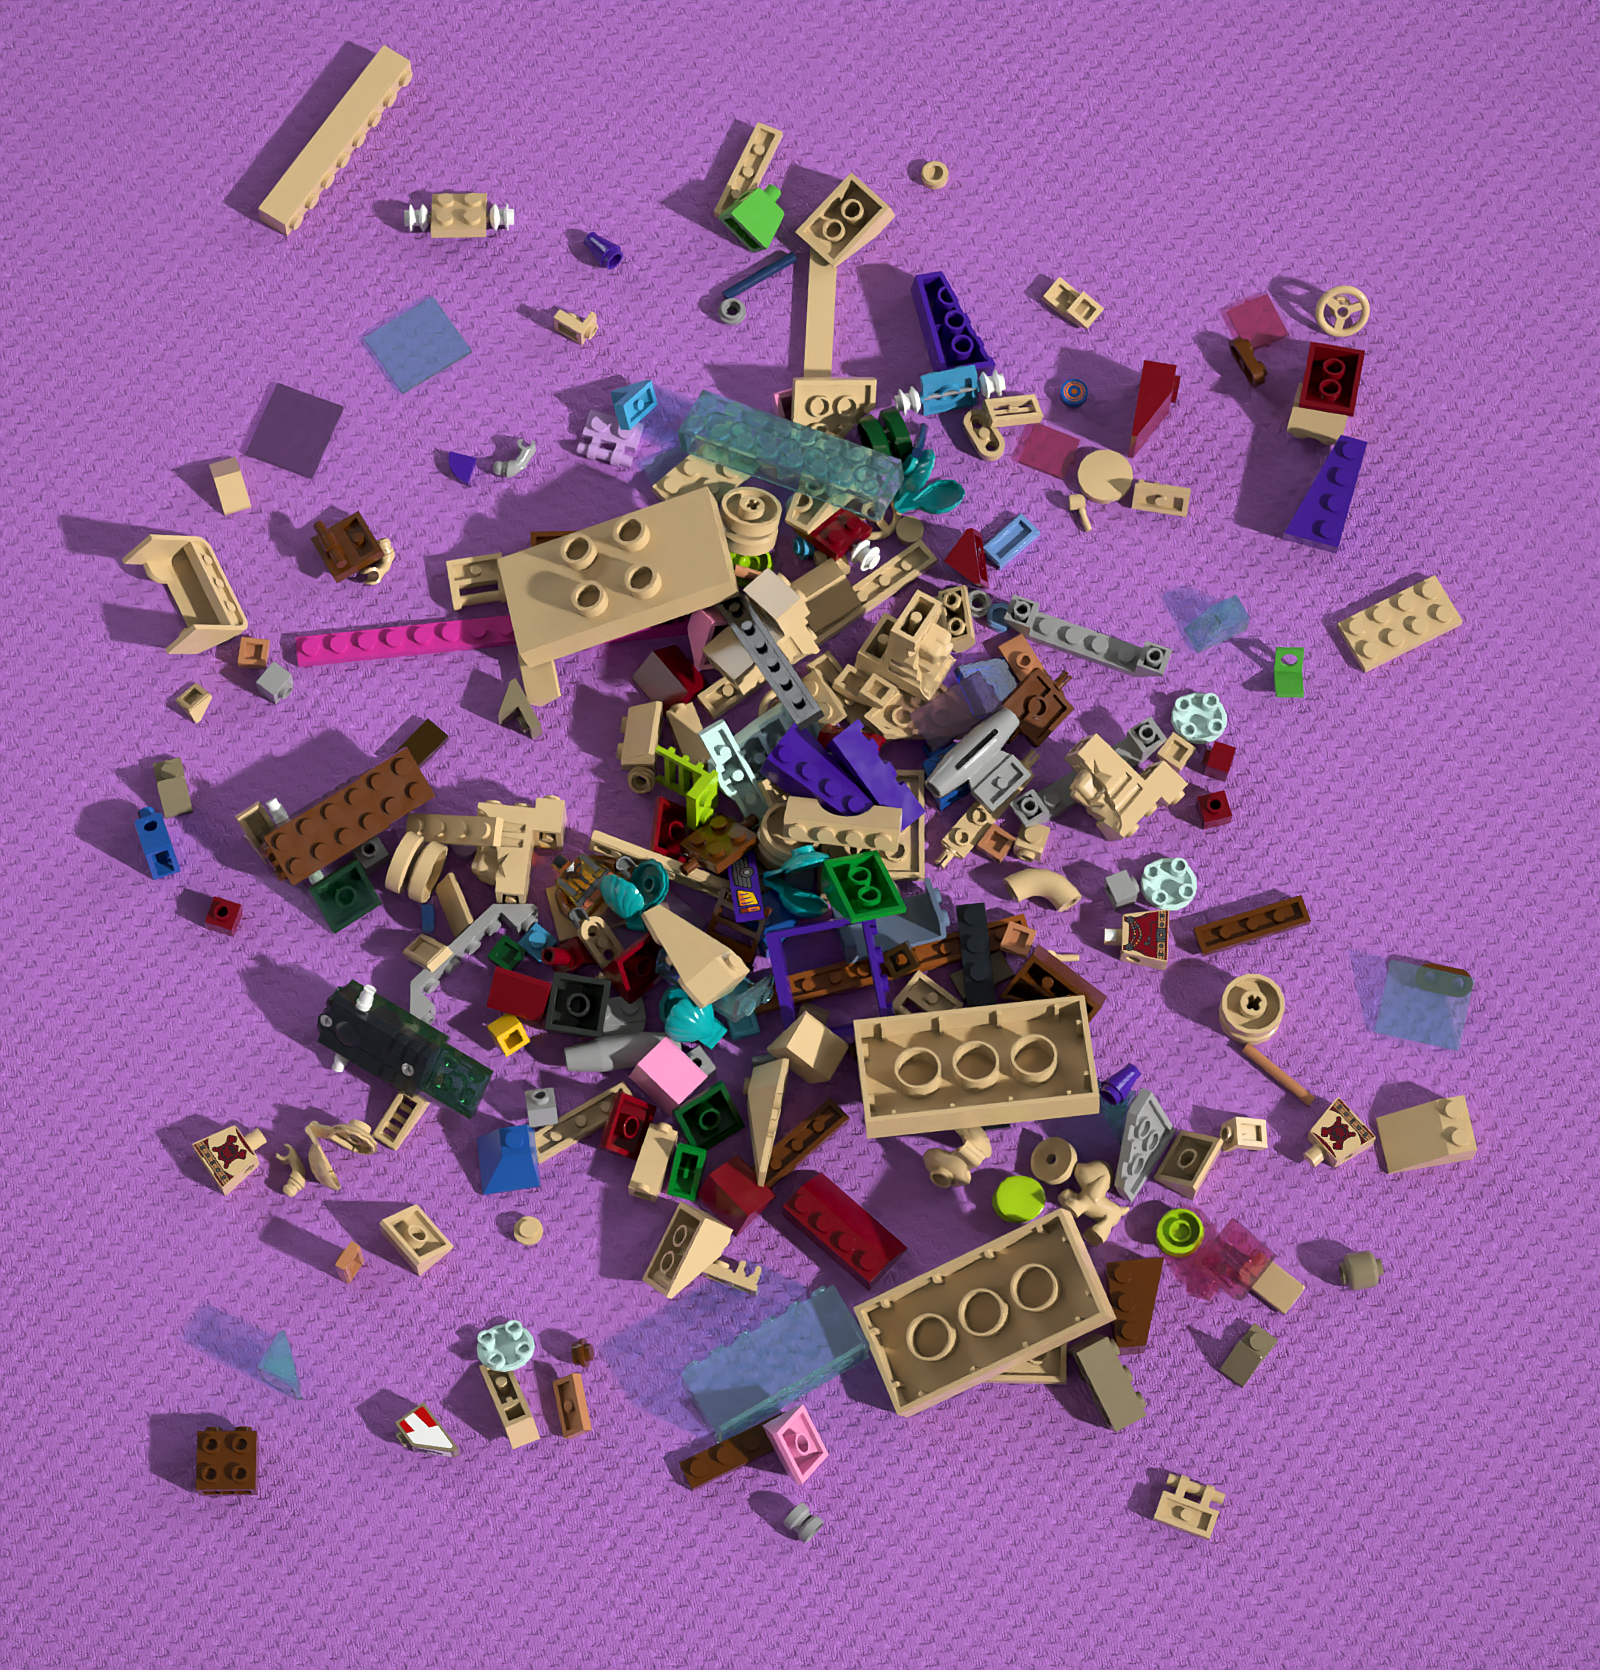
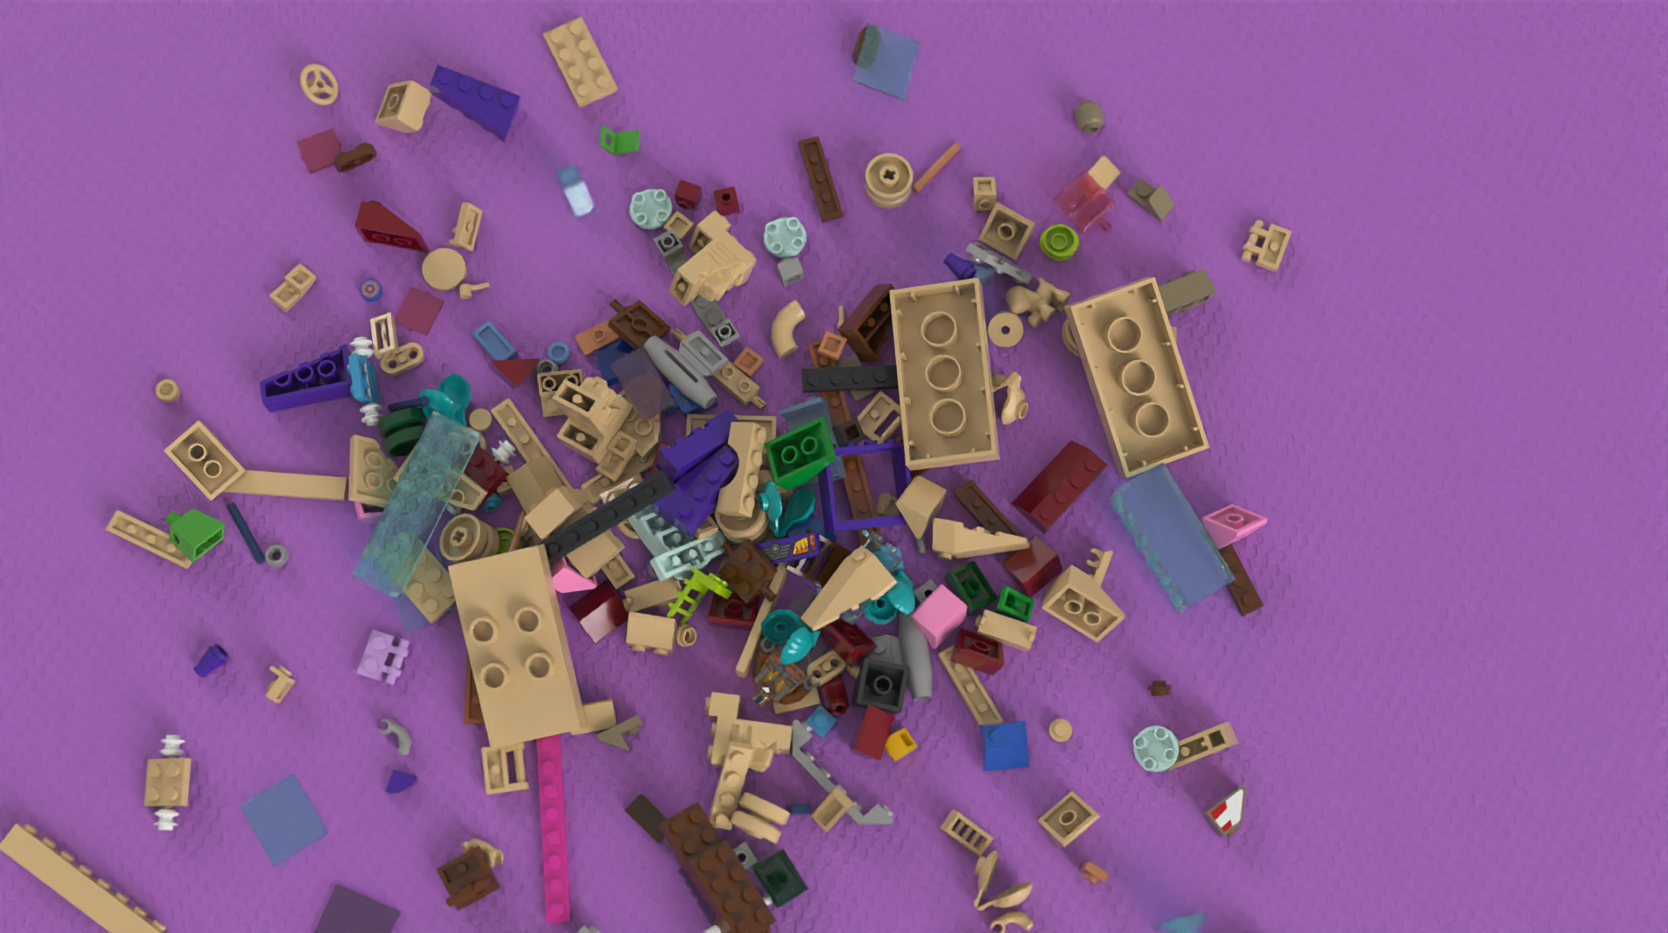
camera: 90 degrees left, 5 degrees up
piece [317,979,494,1120] -> none
tan slope [435,873,474,938] -> none
dark green plate [487,934,527,971] -> none
light grey plate [525,1087,558,1127] -> none
nougat plate [552,1373,592,1439] -> none
dark azure slope [611,380,658,430] -> none
light grey wheel [783,1502,824,1544] -> none
lime piece [992,1175,1046,1223] -> none
light grey slope [1004,594,1172,677] -> none
tan bracket [1013,824,1050,862] -> none
torso [1104,910,1169,970] -> none
reddish brown wedge [1104,1257,1165,1356] -> none
dark red slope [1299,341,1365,417] -> none
torso [1303,1097,1376,1168] -> none
tan slope [1376,1095,1477,1174] -> none

